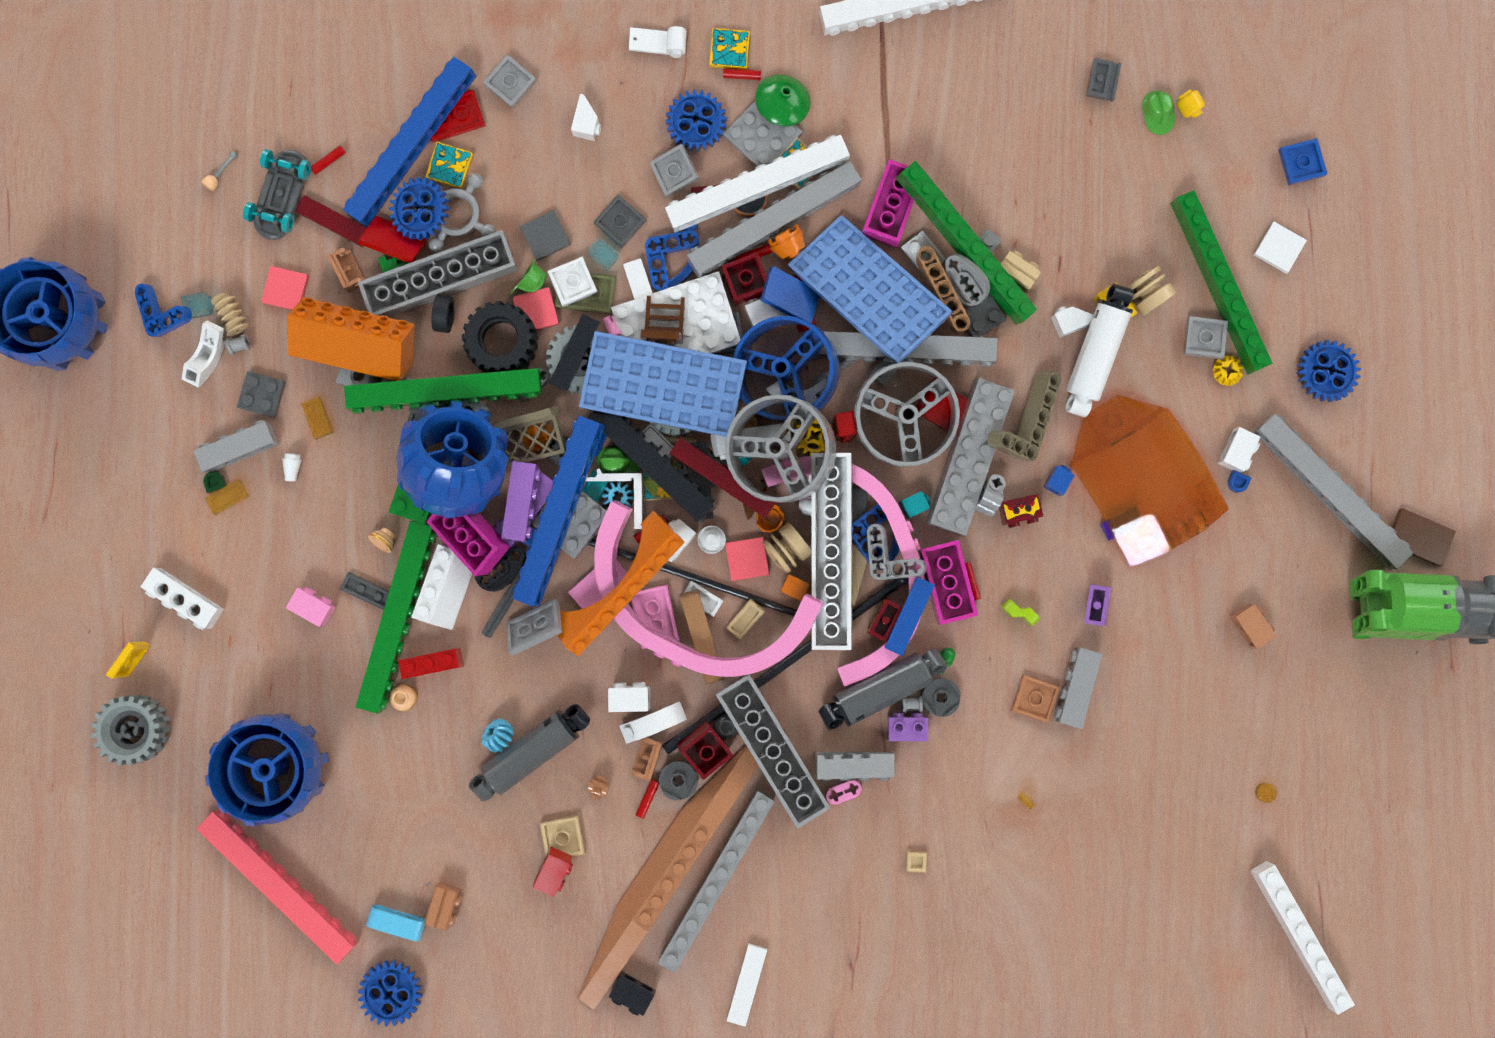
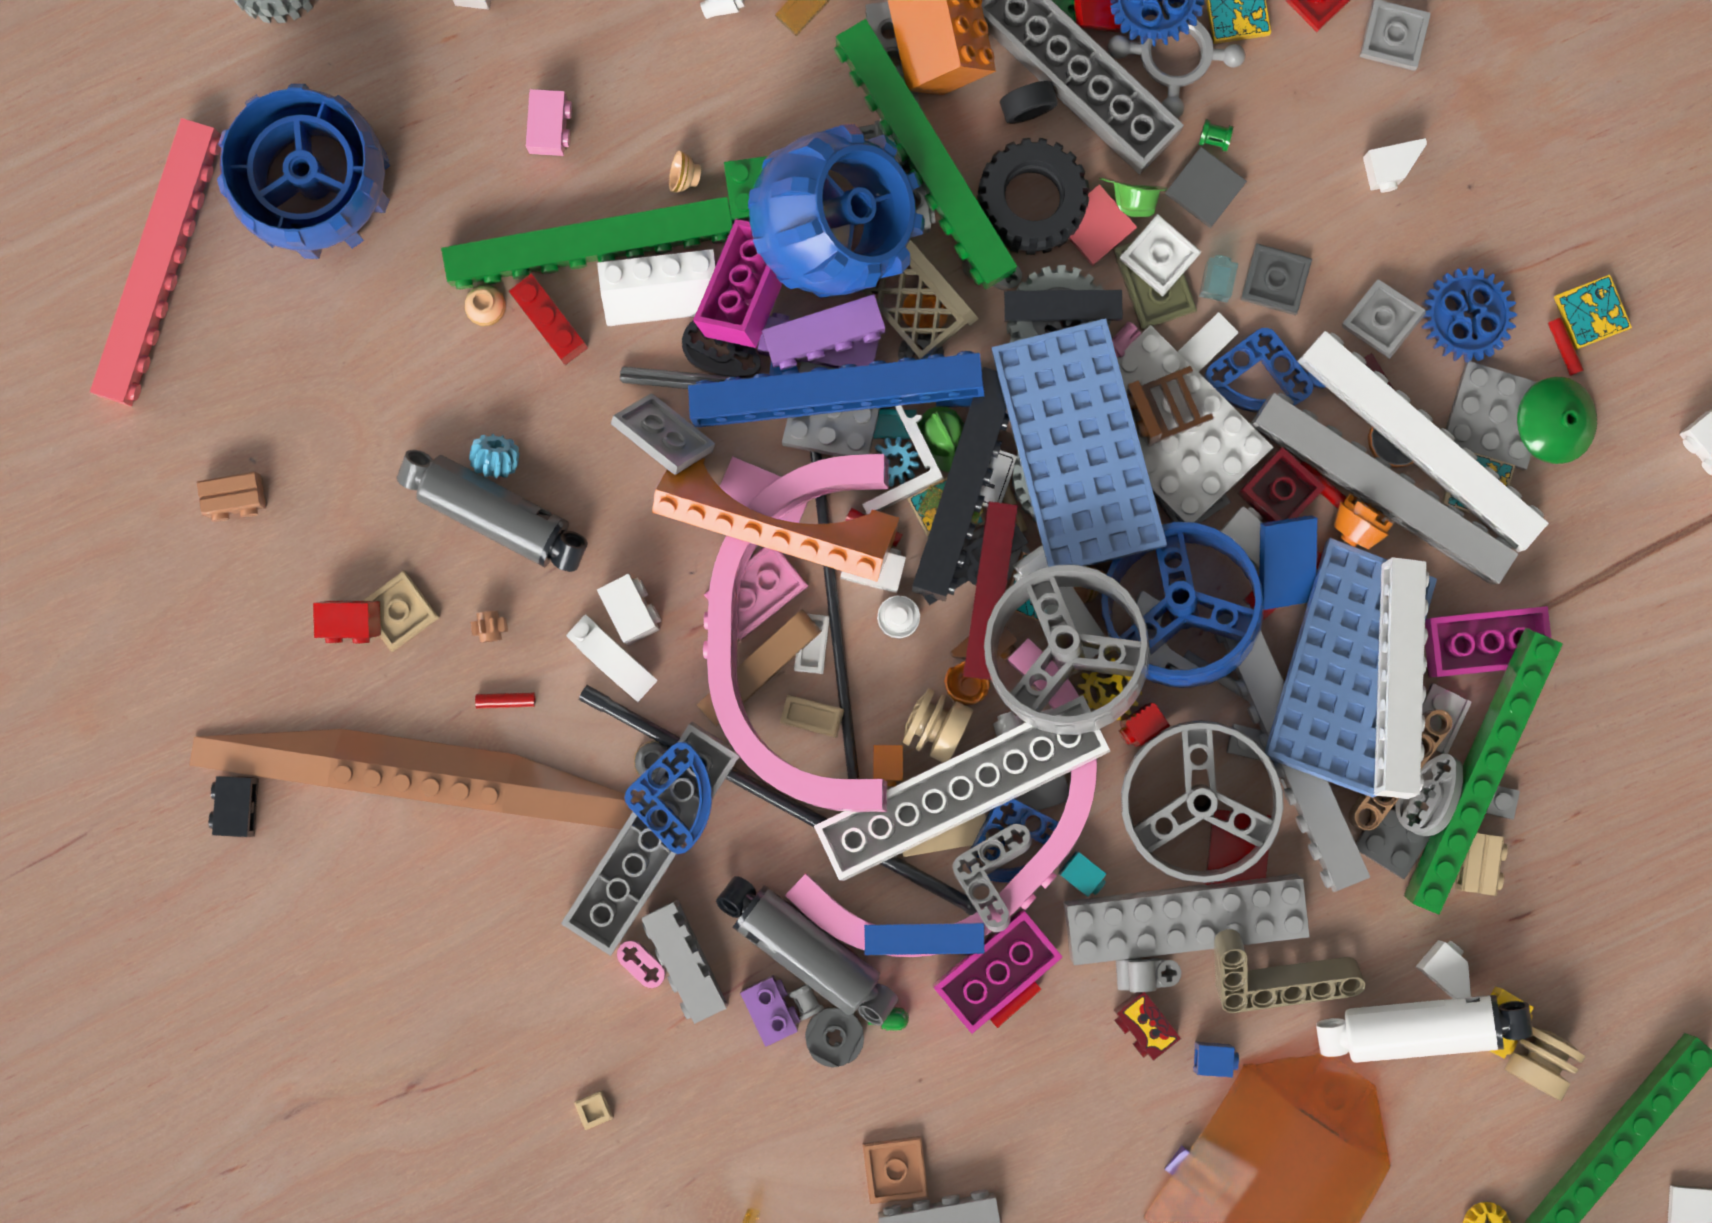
camera: 65 degrees right, 0 degrees up
dark grey tile [340,572,389,610] -> none
blue gear [358,960,423,1027] -> none
medium azure beam [366,905,425,941] -> none
white door [629,26,687,58] -> none
nougat hinge [631,737,663,781] -> none
light grey brick [658,789,775,973] -> none
dark grey plate [659,761,698,800] -> none
dark red brick [676,721,734,780] -> none
coral tile [725,537,769,581] -> none
white tile [727,943,767,1027] -> none
dark red brick [866,599,903,642] -> none
lime piece [1001,599,1040,627] -> none
medium lavender brick [1084,584,1113,626] -> none
light grey plate [1184,316,1228,359] -> none
none -> blue beam [625,741,713,854]
none -> green bush [1199,119,1234,152]
none -> white brick [1374,557,1429,799]

